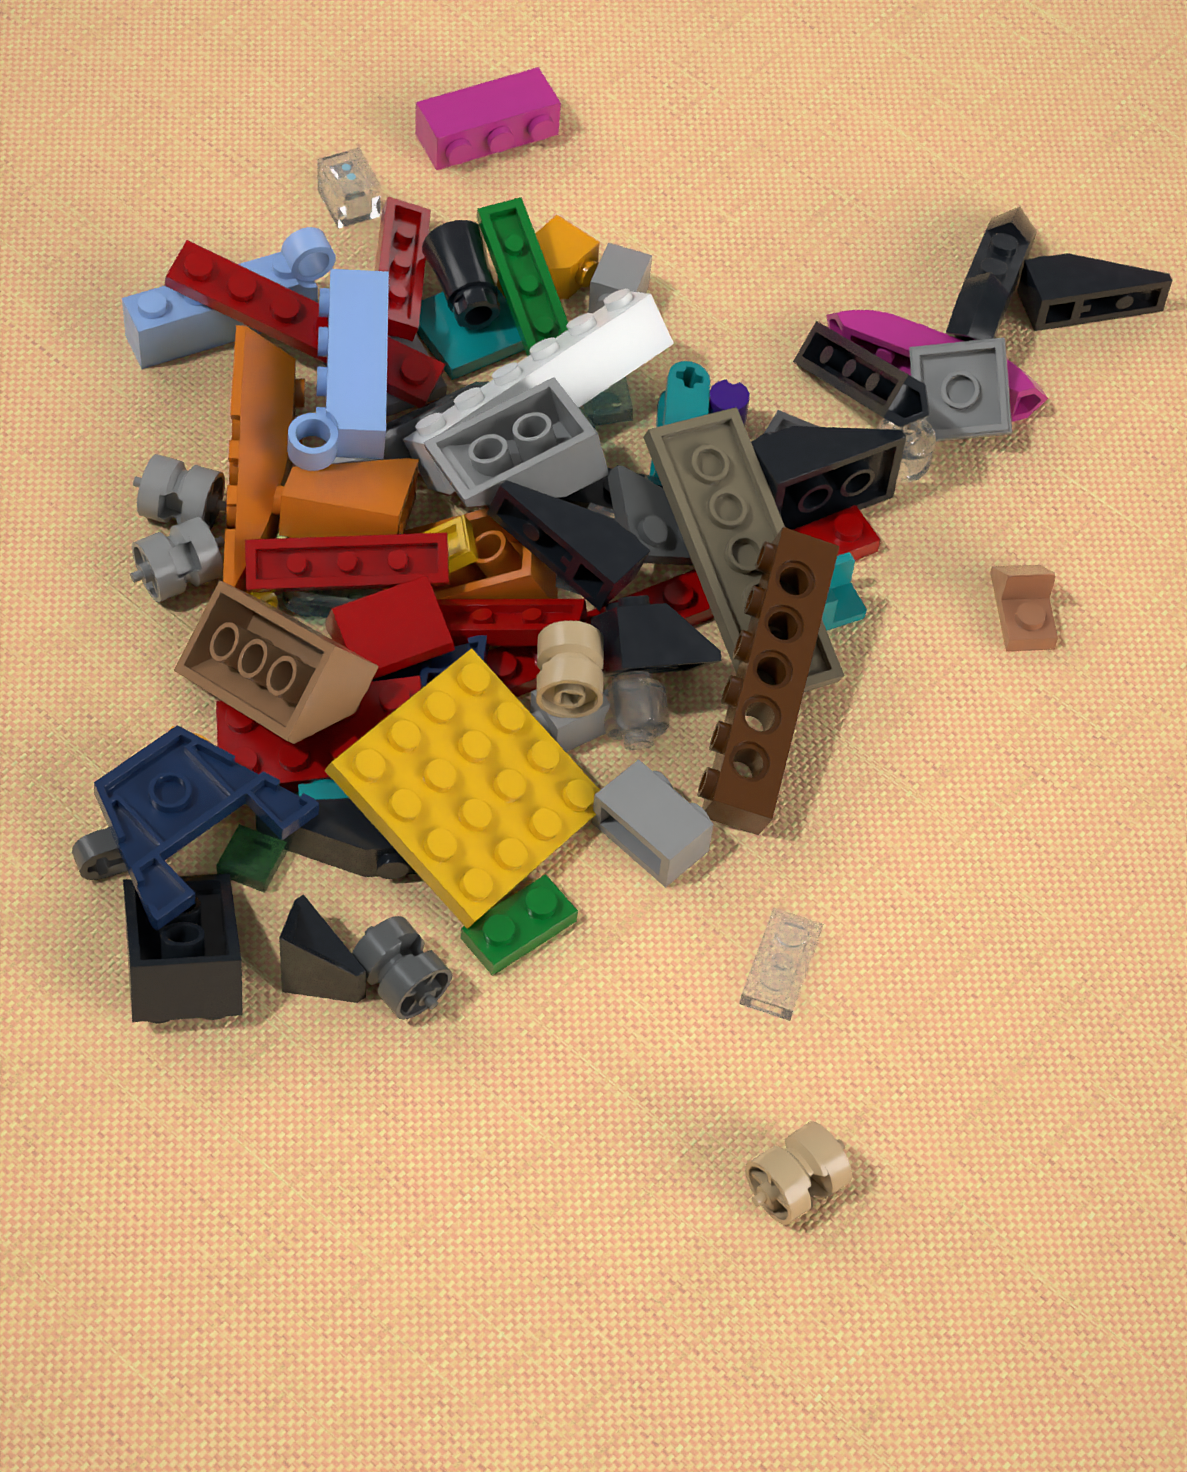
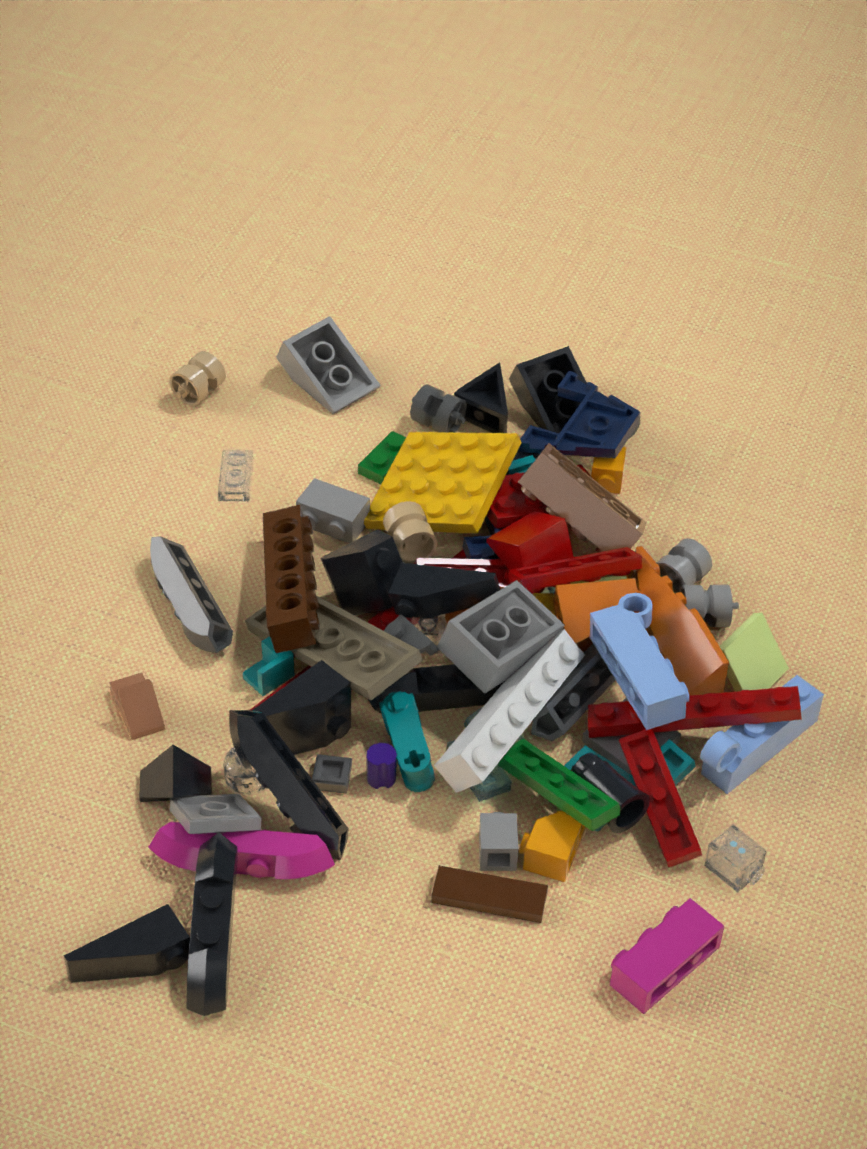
camera: 165 degrees right, 10 degrees down
none -> black slope [139,745,212,802]
none -> dark grey brick [150,536,233,653]
none -> light grey slope [276,316,381,414]
none -> reddish brown tile [431,865,548,923]
none -> yellowish green tile [719,612,789,691]

